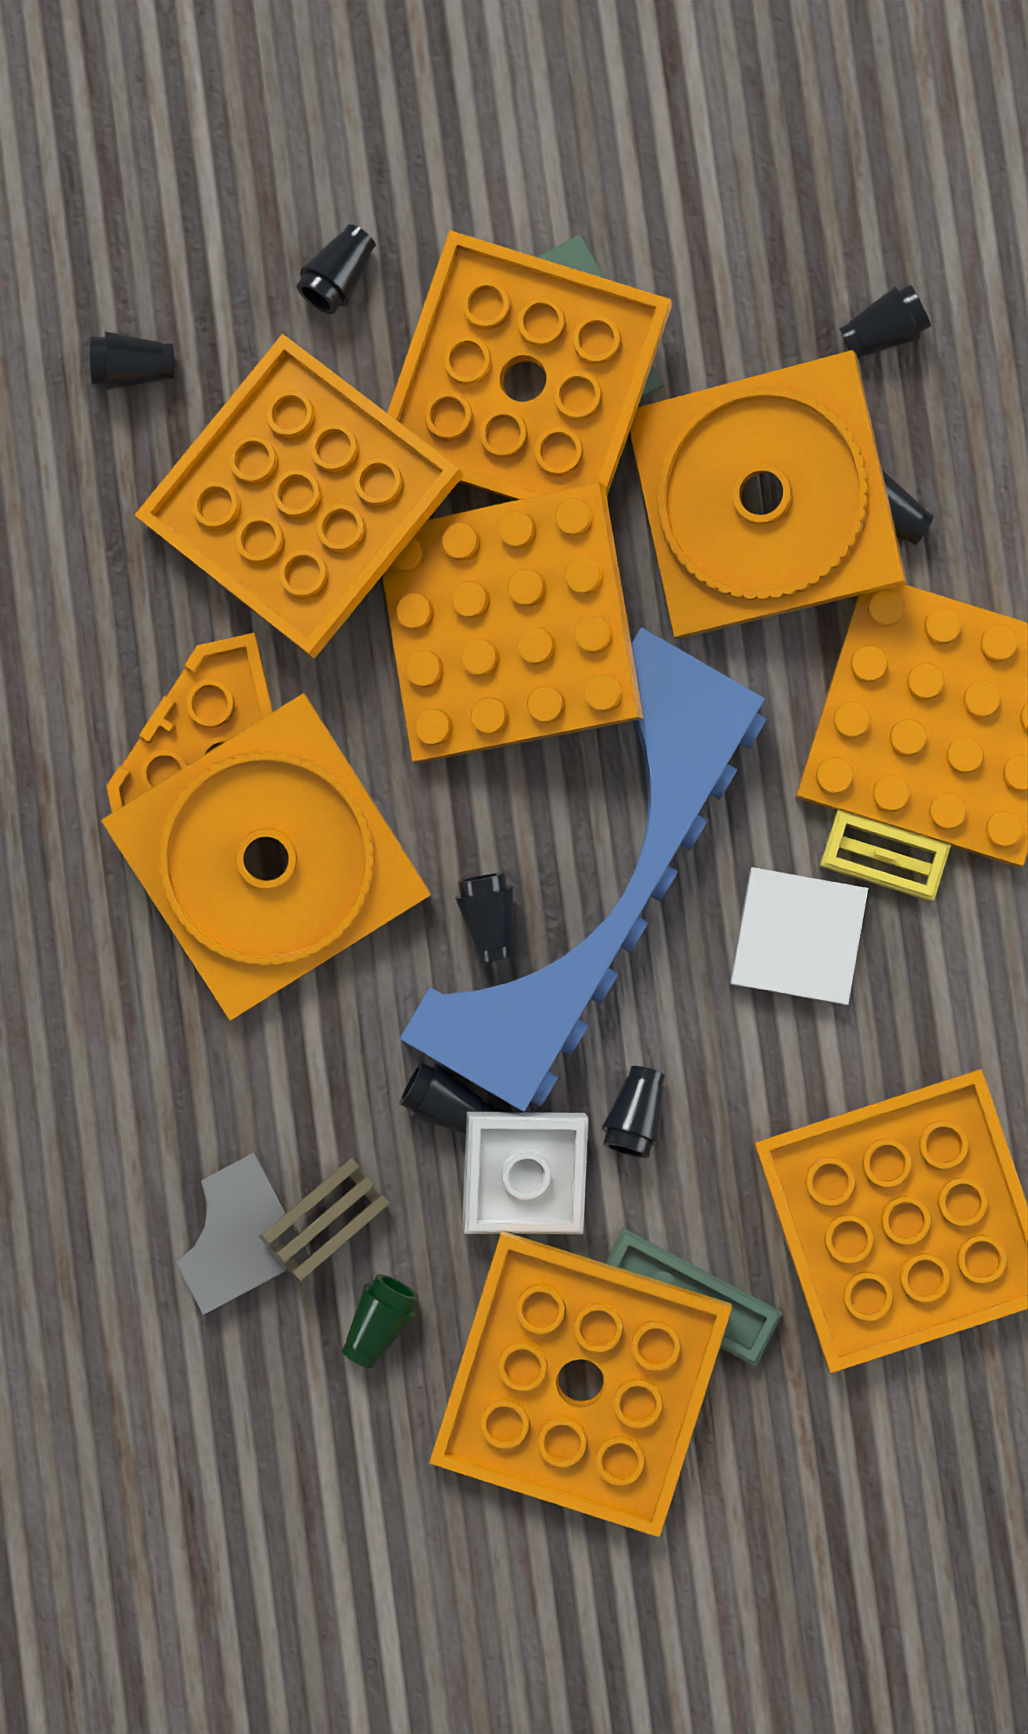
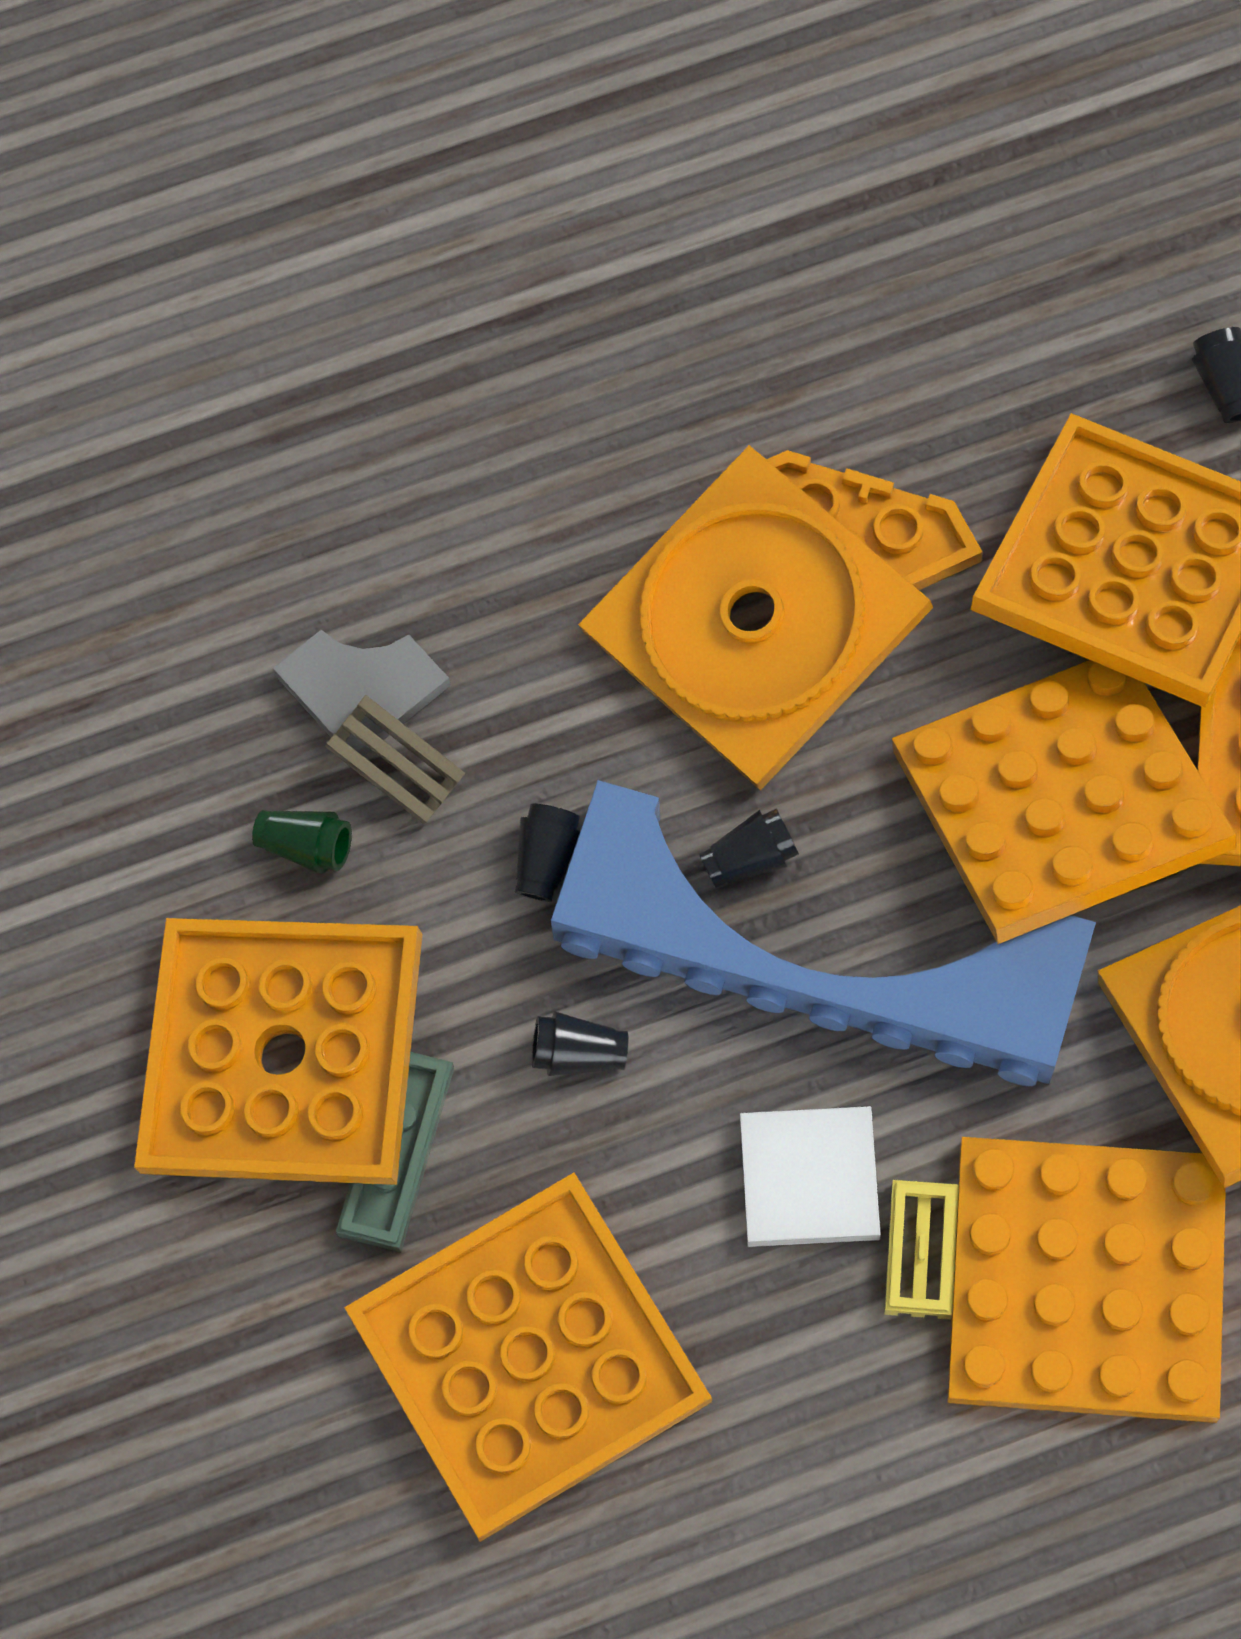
camera: 80 degrees right, 15 degrees down
white tile [462,1112,588,1234] -> none

